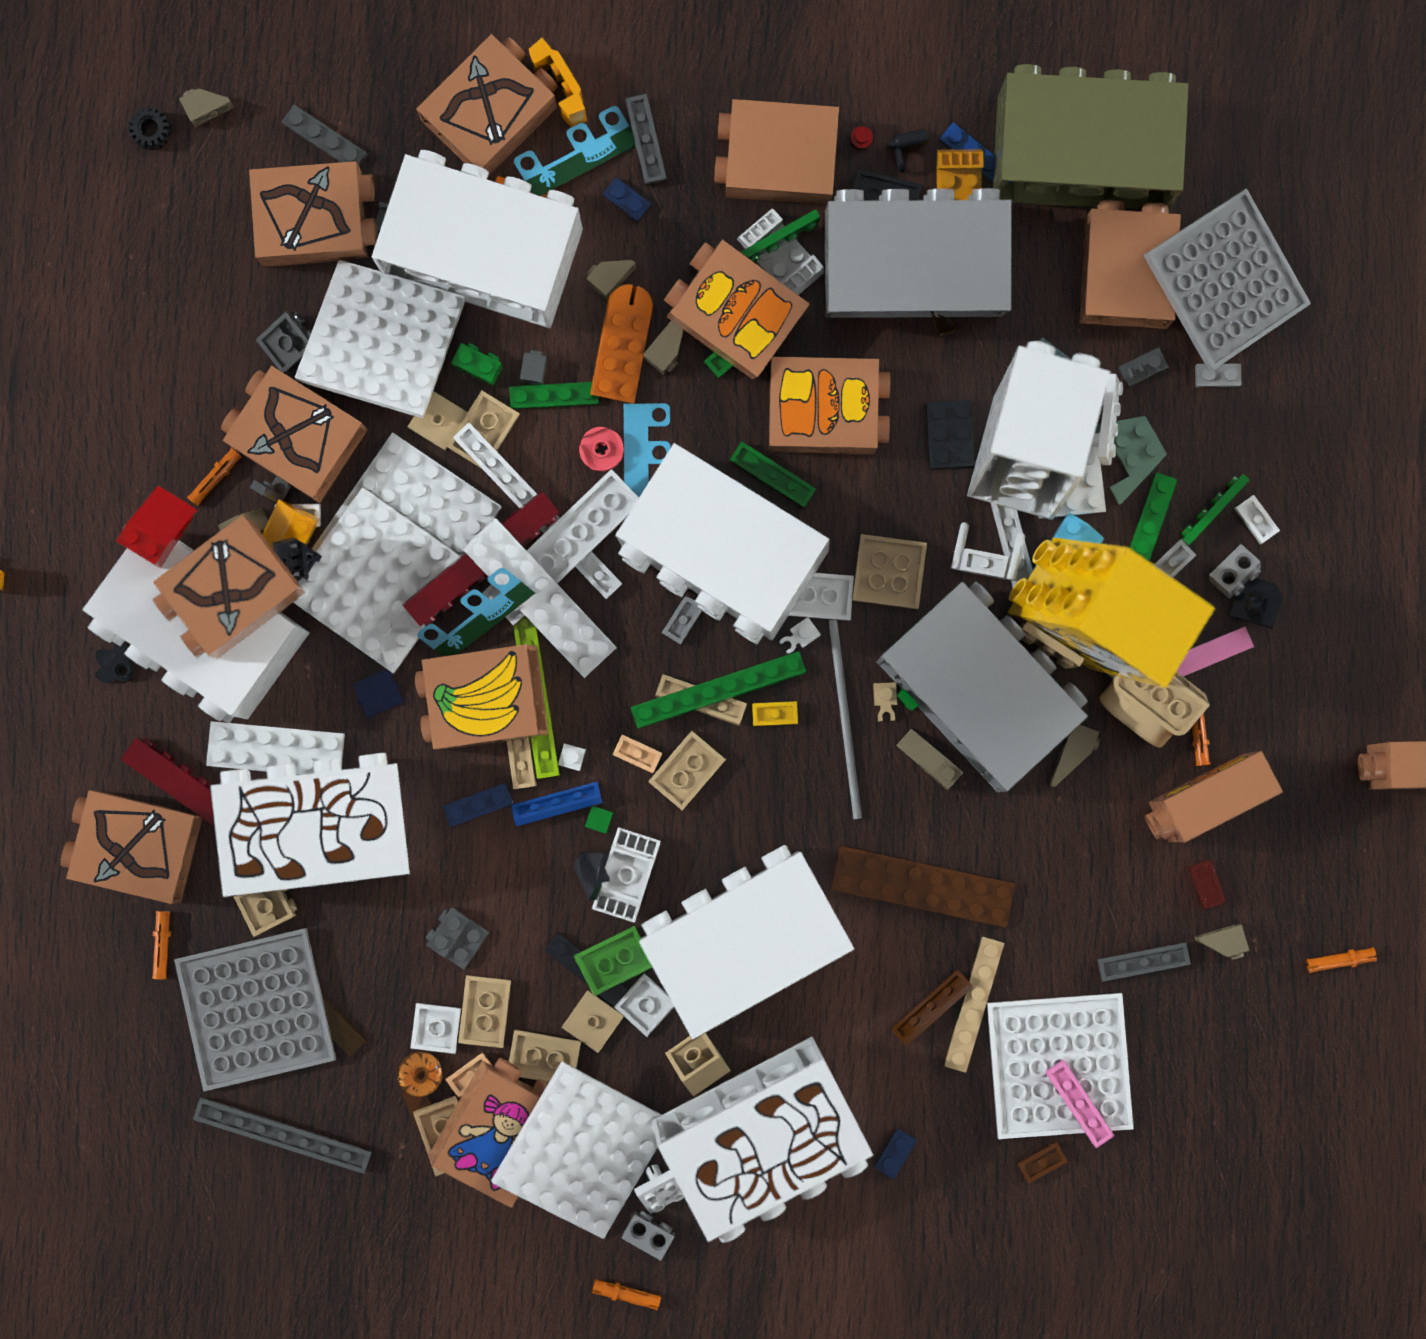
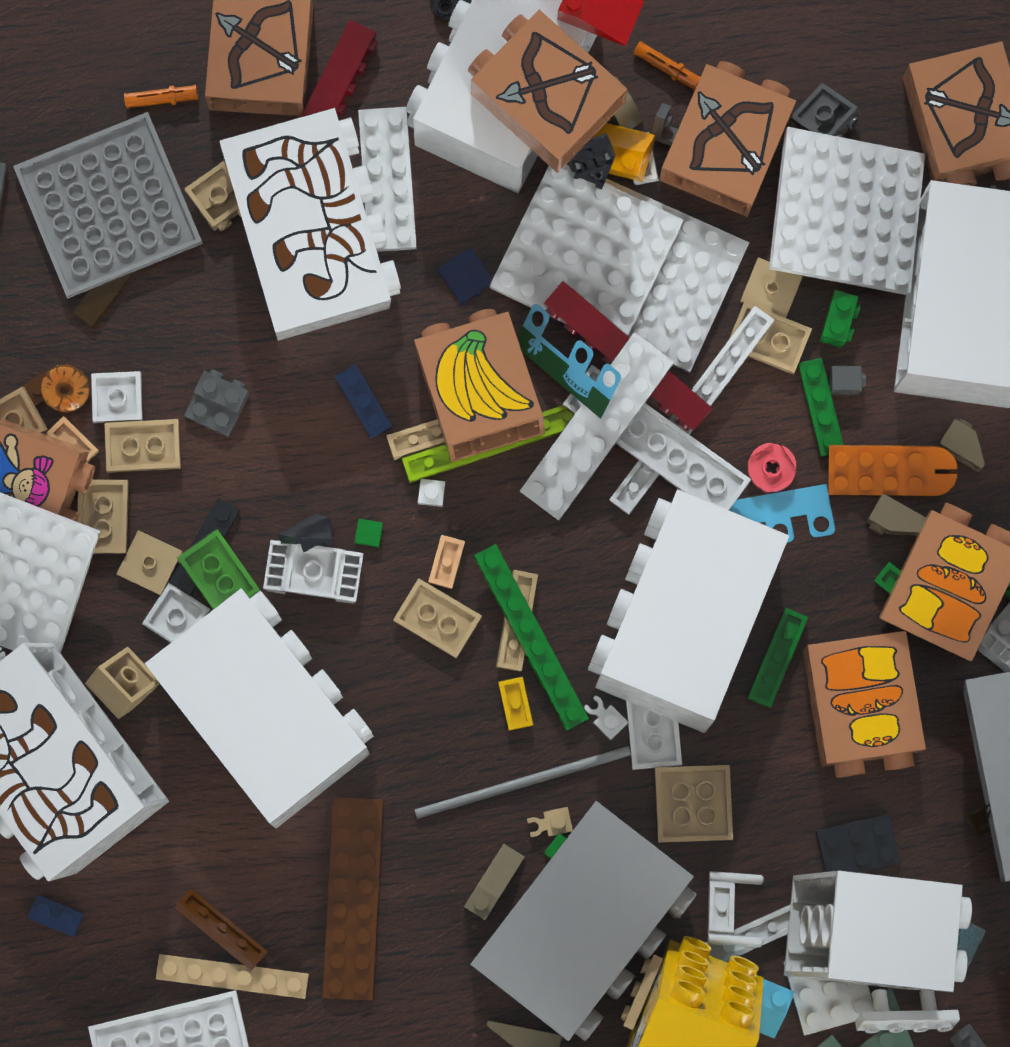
camera: 75 degrees right, 5 degrees down
blue plate [511,782,603,826] -> none
light grey plate [662,595,702,645] -> none

